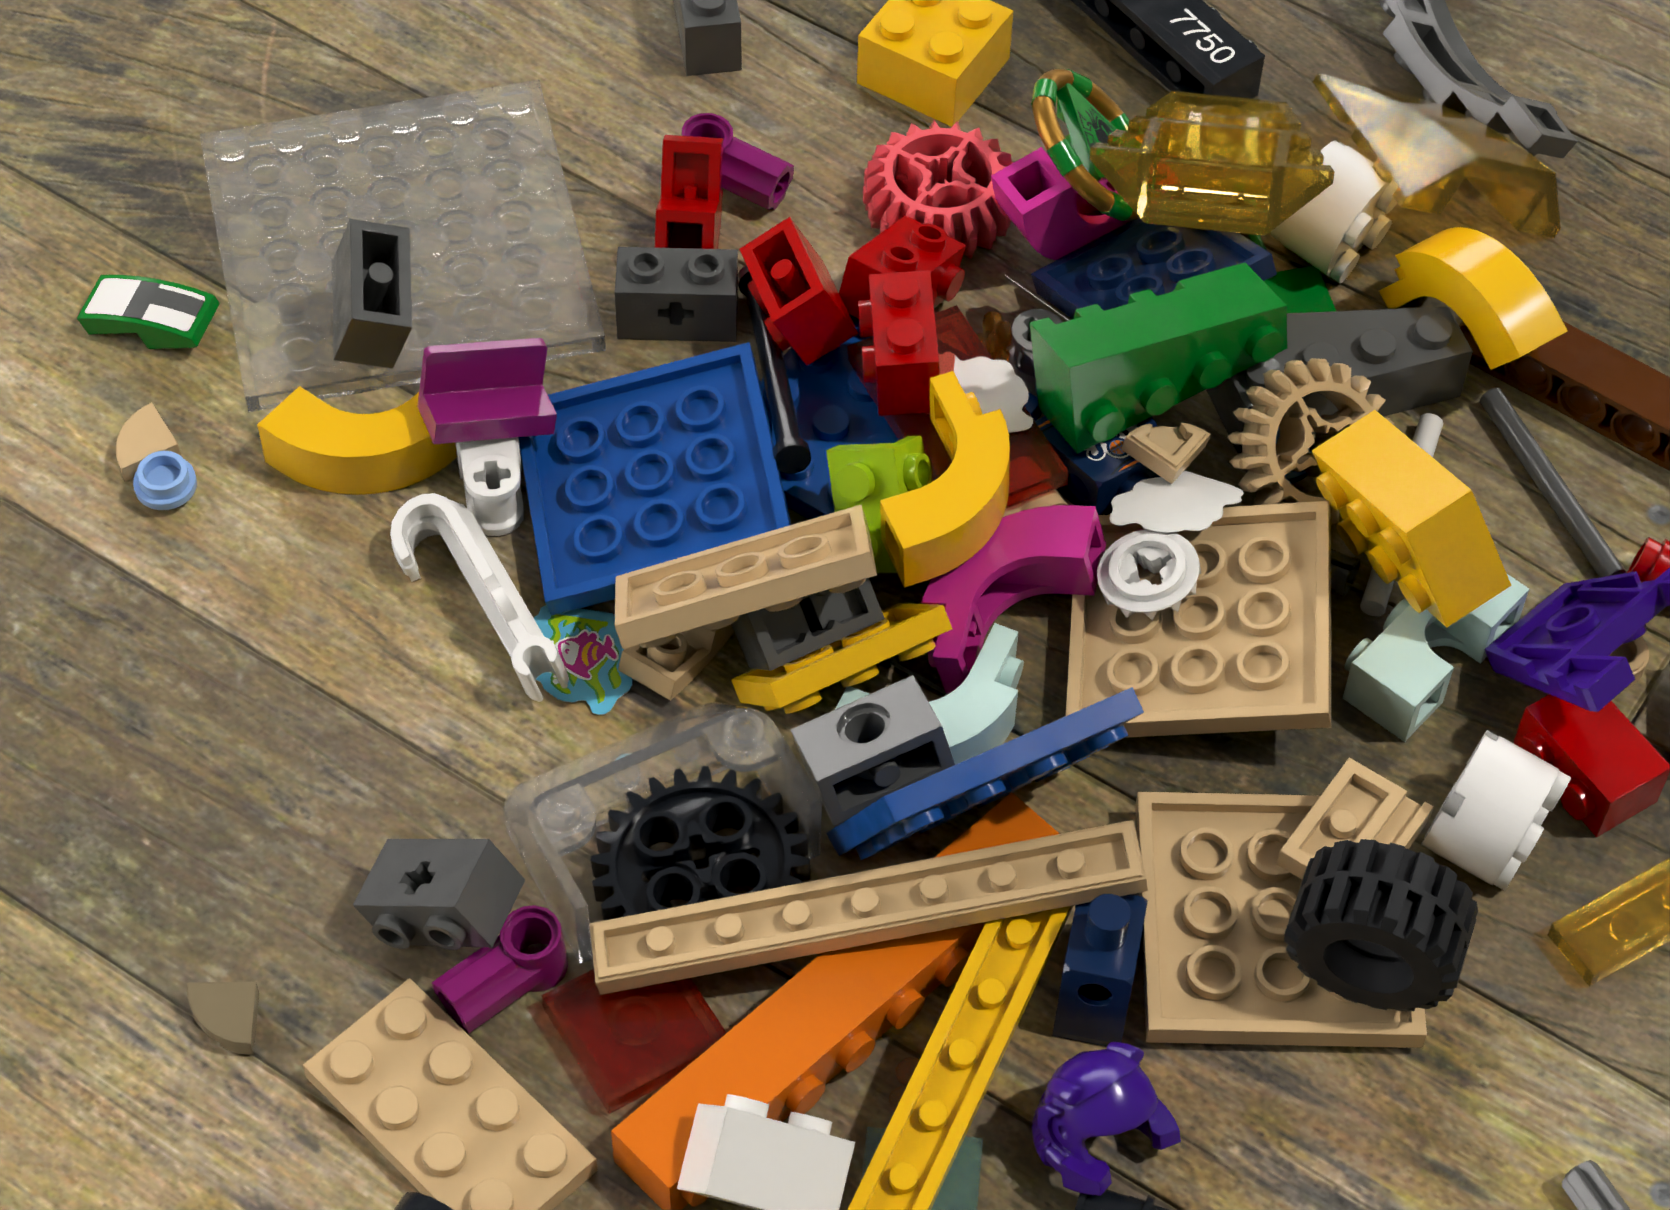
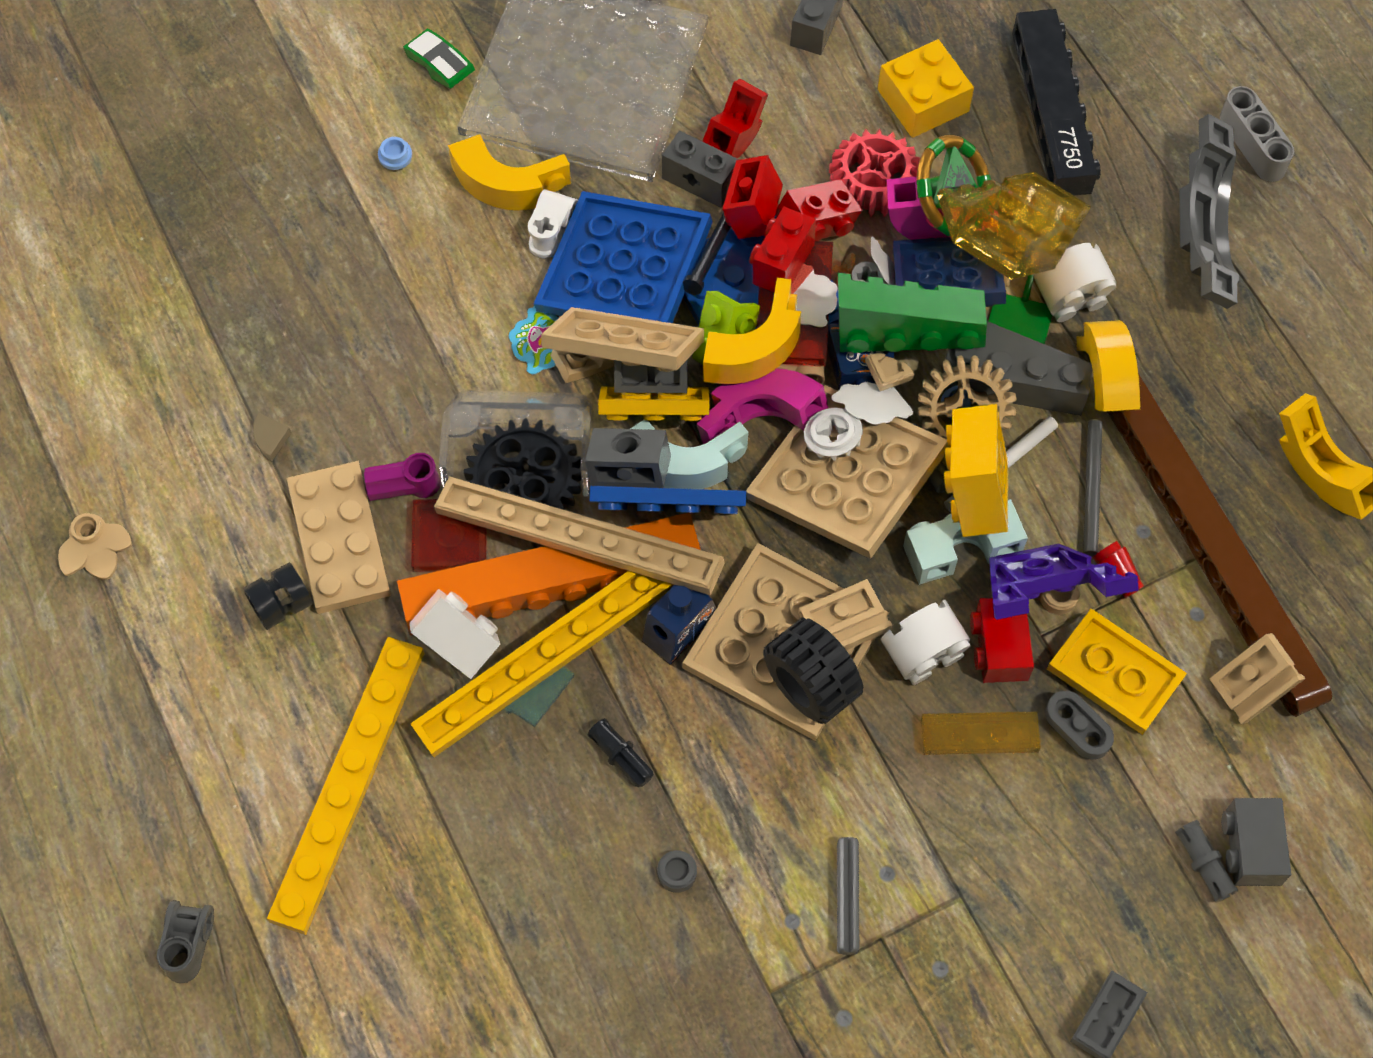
camera: 30 degrees right, 10 degrees up
tan tile [116,402,181,482] -> none
dark grey brick [332,219,412,369] -> none
dark grey brick [353,839,525,950] -> none
white piece [390,493,569,702] -> none
magenta panel [417,338,557,444] -> none
magenta piece [681,113,794,210] -> none
dark purple helmet [1032,1042,1181,1196] -> none
clear yellow wedge [1312,73,1561,238] -> none

